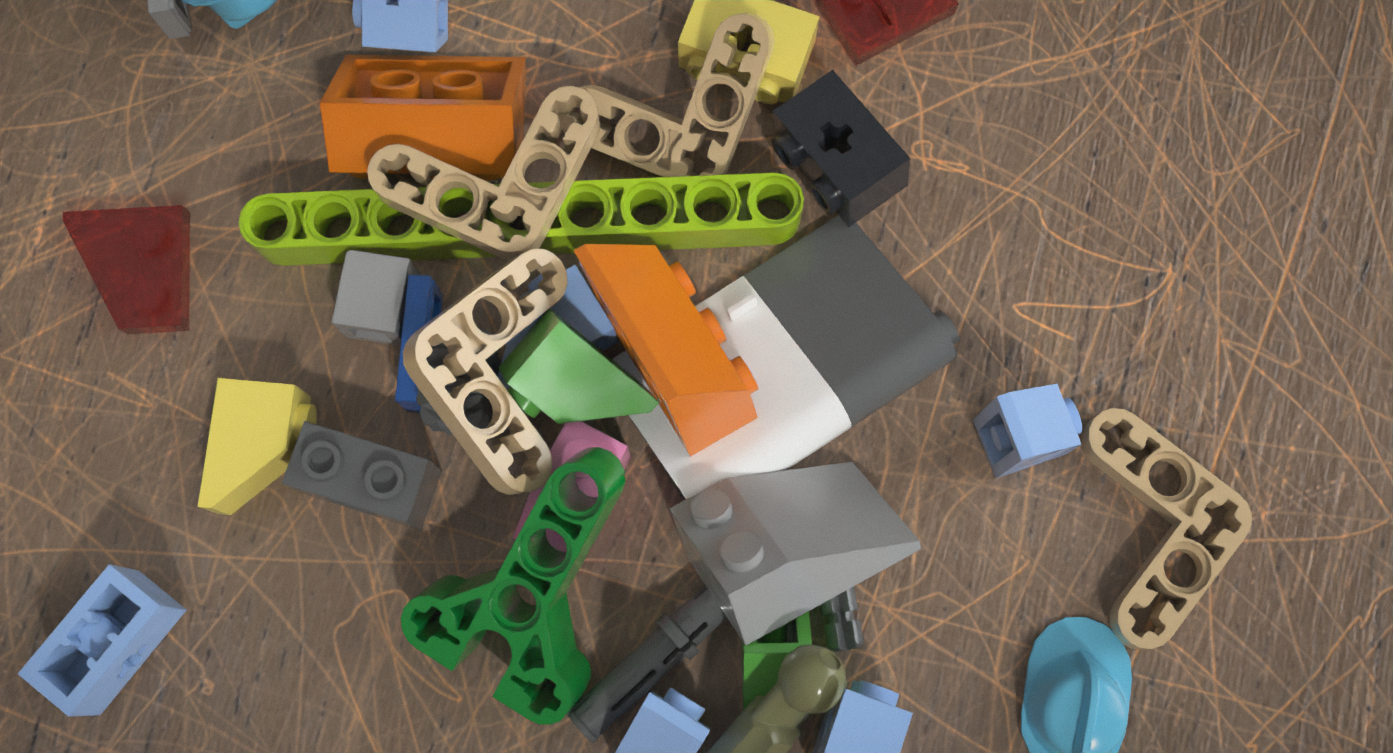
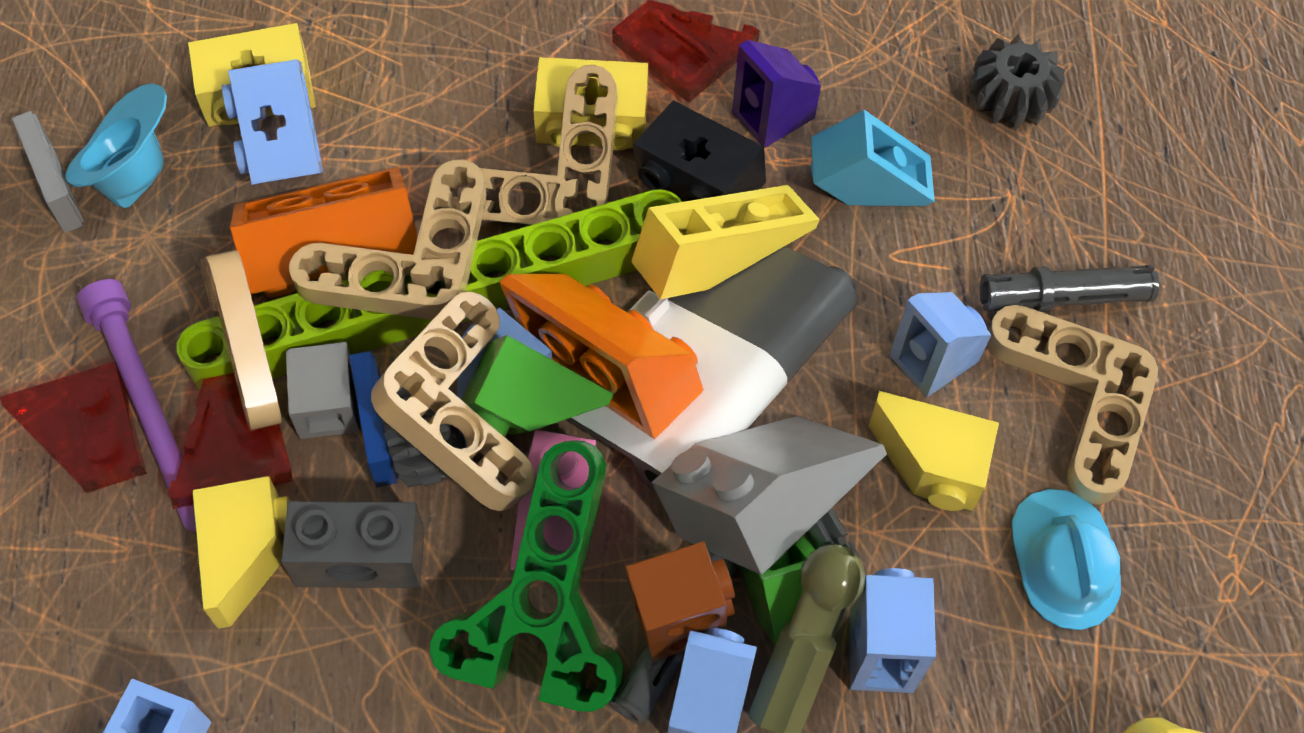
camera: 20 degrees left, 15 degrees down
none -> medium lavender piece [77,279,196,533]
none -> clear red wing [169,373,293,509]
none -> tan beam [199,250,282,431]
none -> dark orange brick [625,541,735,662]
none -> light yellow slope [631,185,820,299]
none -> dark purple slope [732,40,821,148]
none -> medium azure slope [810,110,935,206]
none -> light yellow slope [868,391,999,511]
none -> dark grey gear [970,34,1065,129]
none -> dark grey pin [980,265,1159,312]

